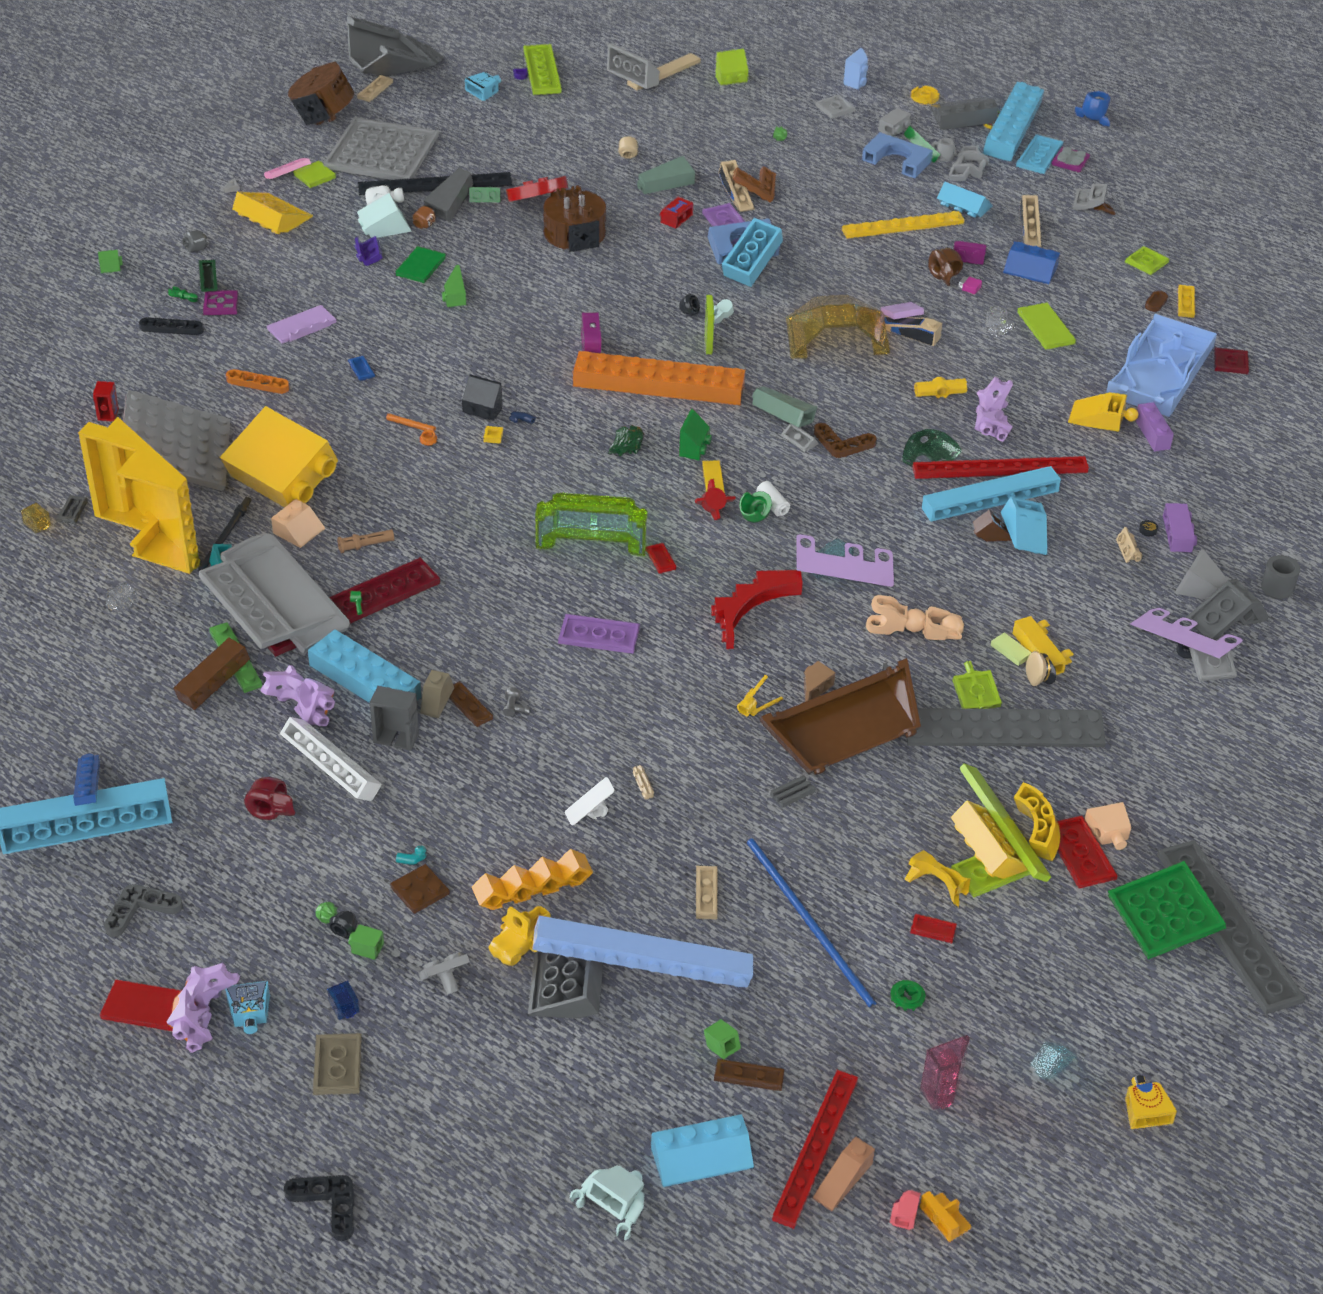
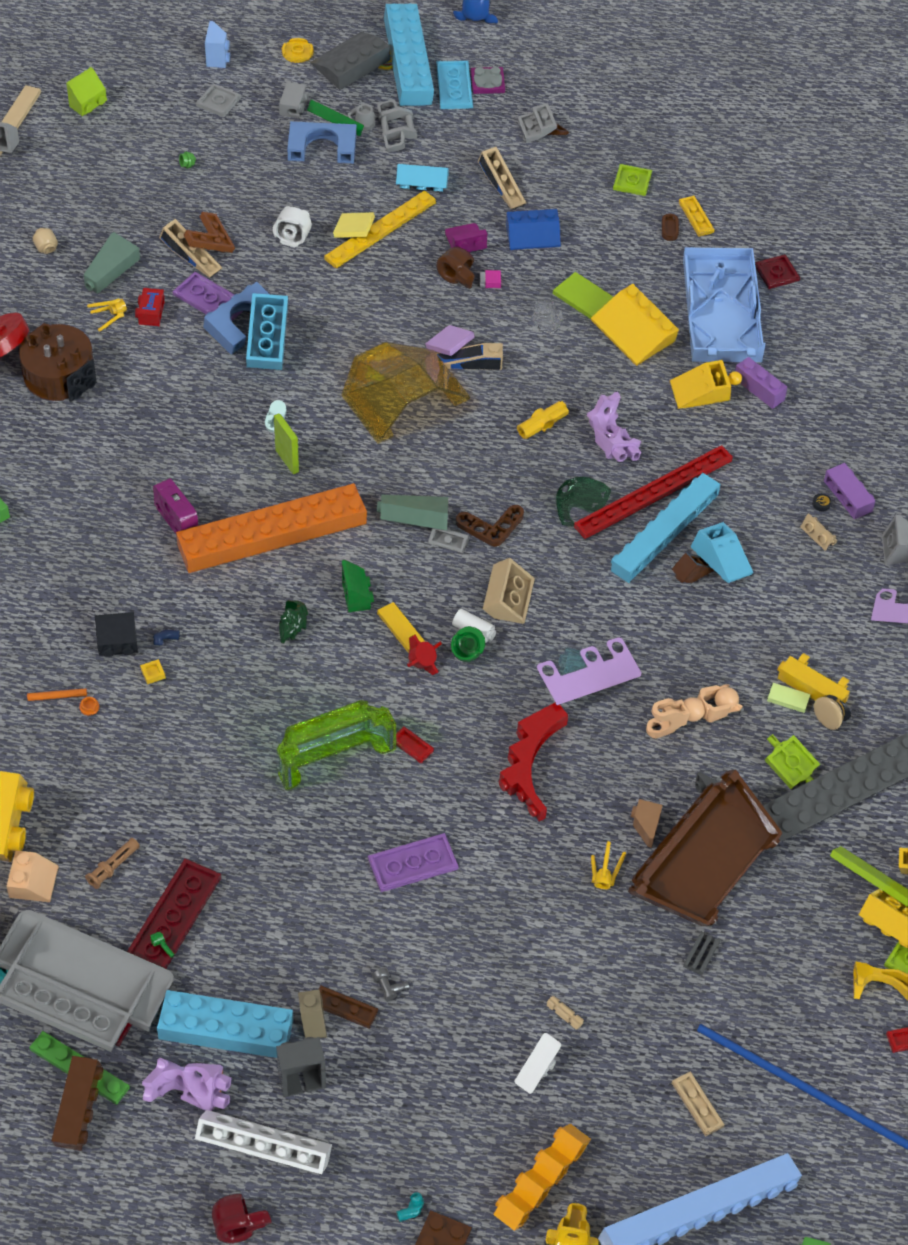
camera: 30 degrees left, 10 degrees up
black cone [679,293,700,316] -> none
none -> yellow plant [87,298,127,331]
none -> white brick [273,206,312,247]
none -> light yellow tile [333,212,375,238]
none -> tan slope [483,558,535,624]
none -> yellow slope [591,284,679,366]

